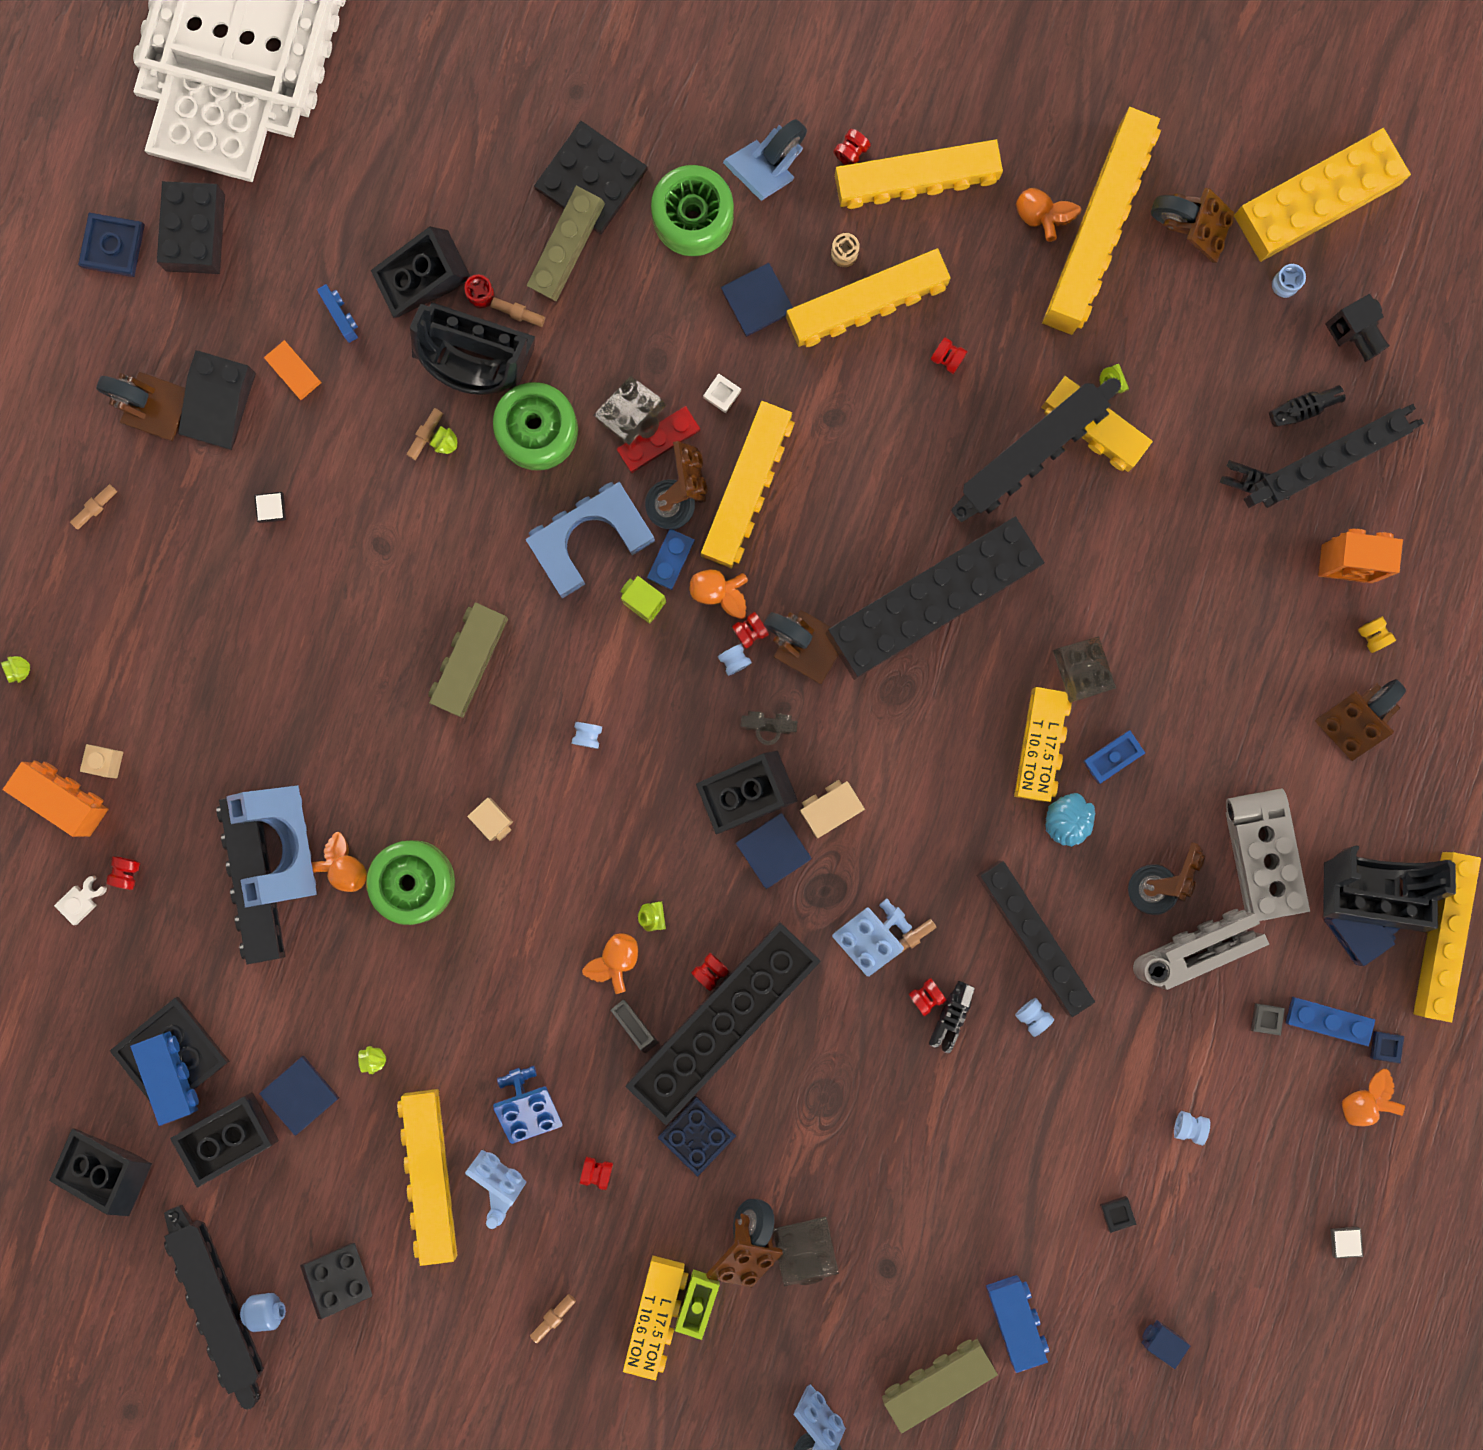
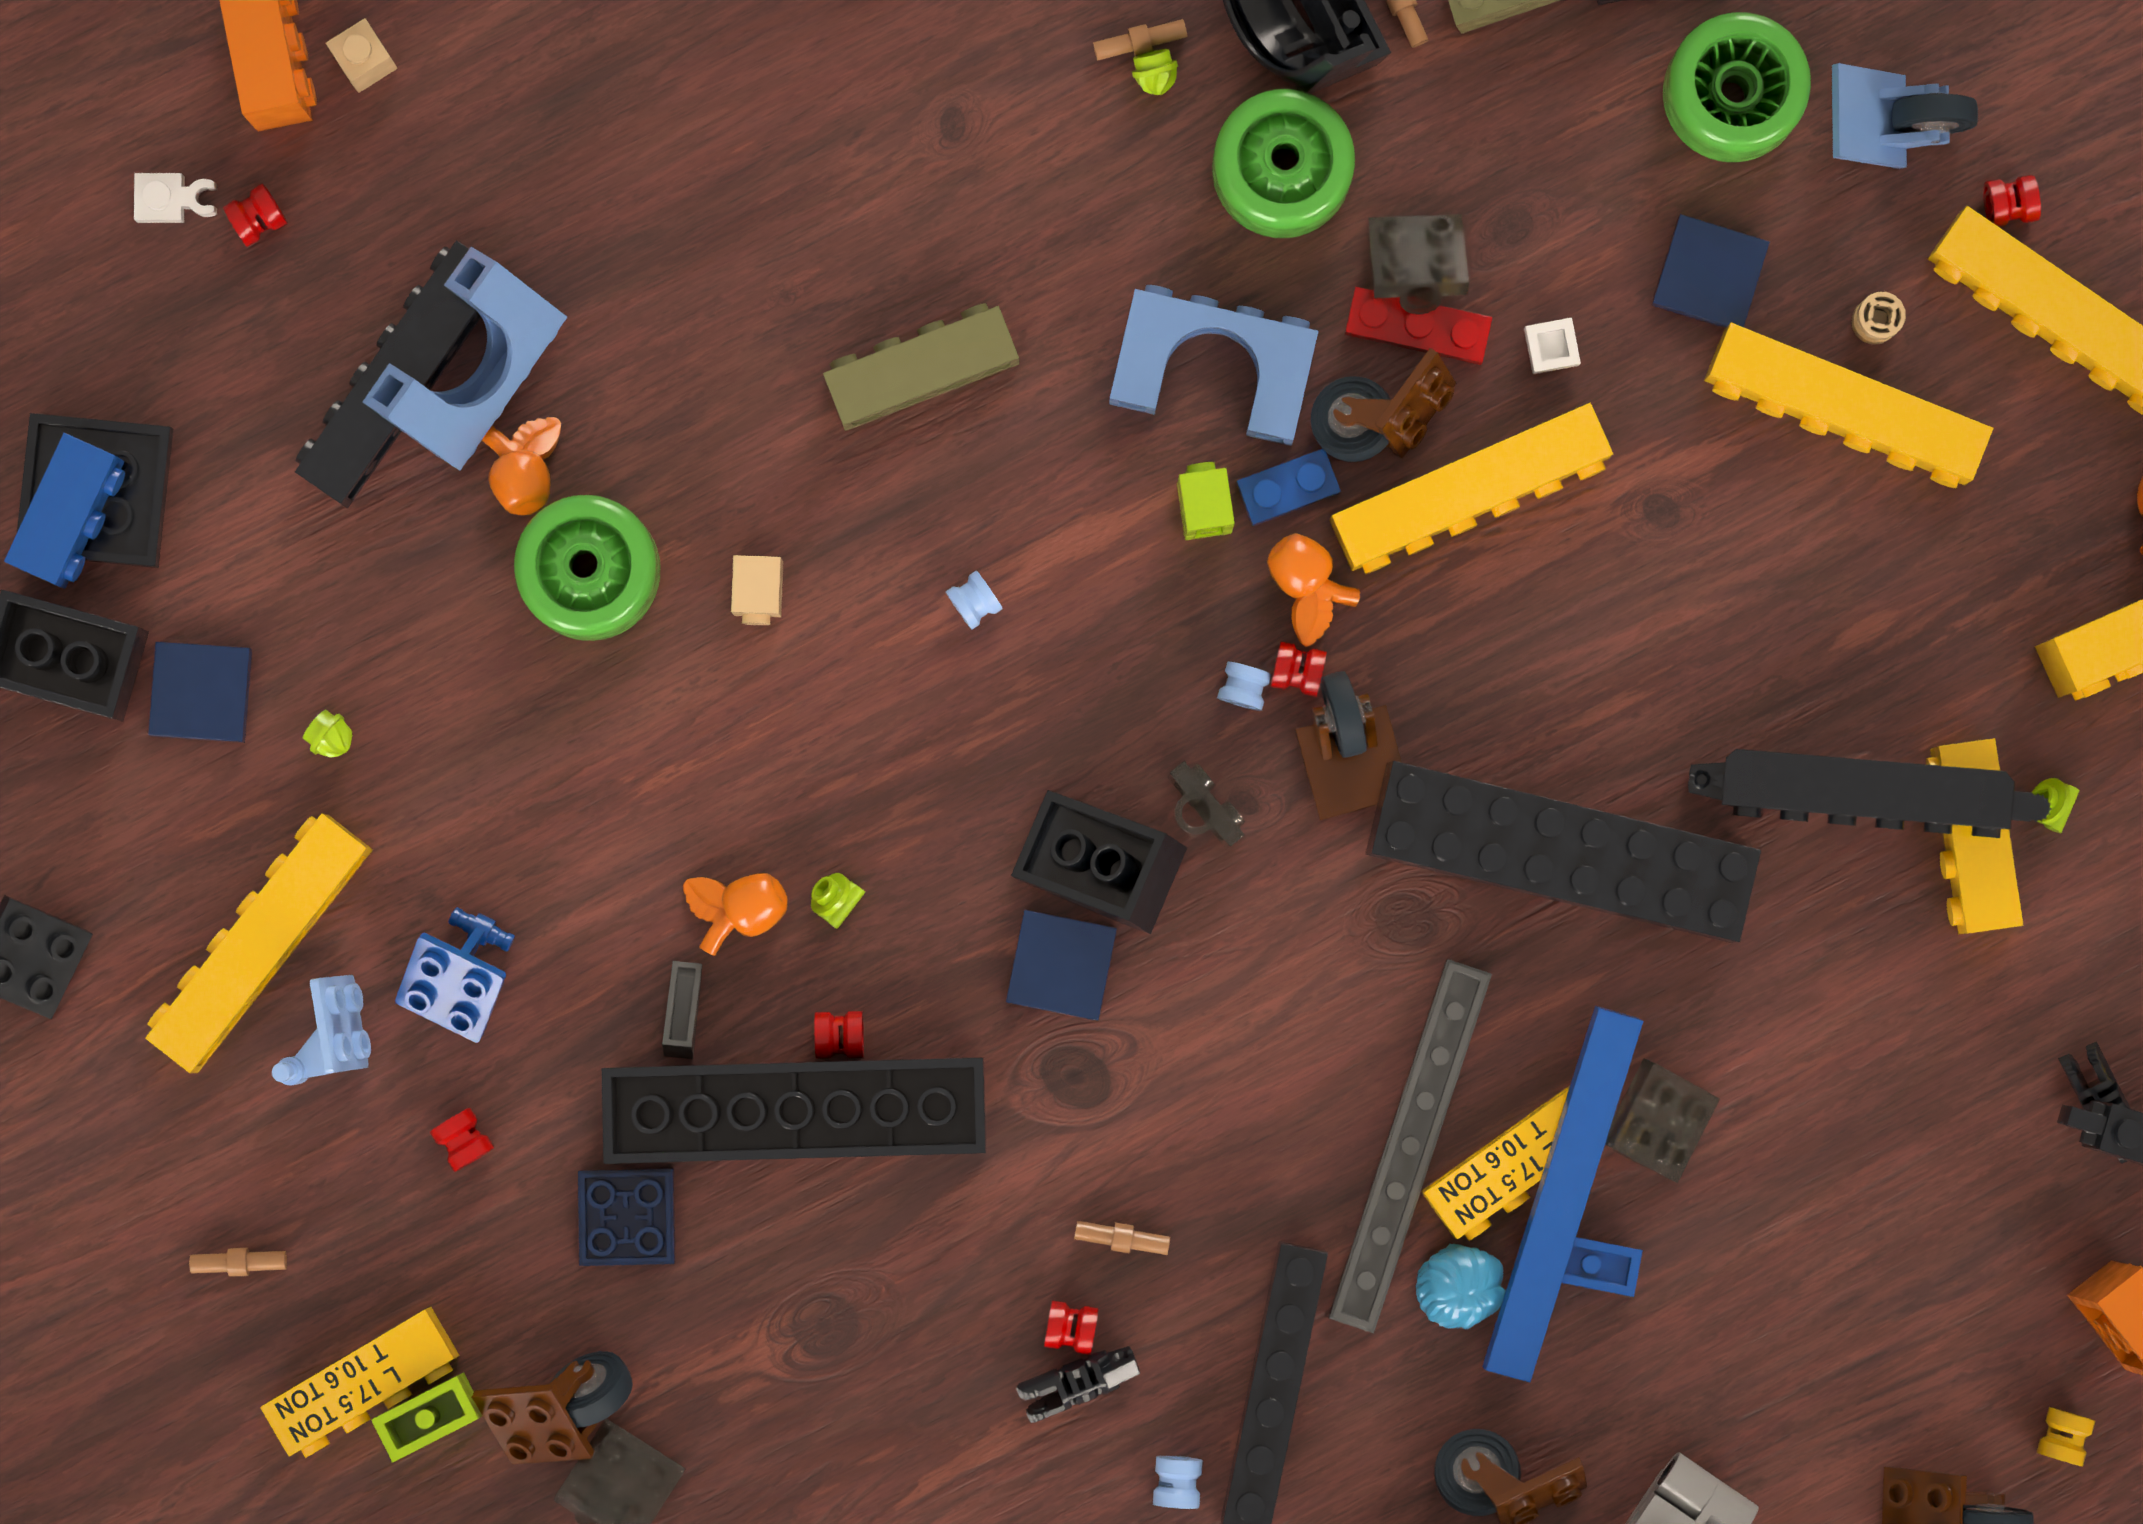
camera: 50 degrees right, 0 degrees up
tan brick [799,780,865,839] -> none
light blue plate [832,898,912,976] -> none
red wheel [930,337,968,374] -> none
none -> dark grey tile [1328,959,1492,1333]
none -> blue tile [1482,1006,1644,1382]

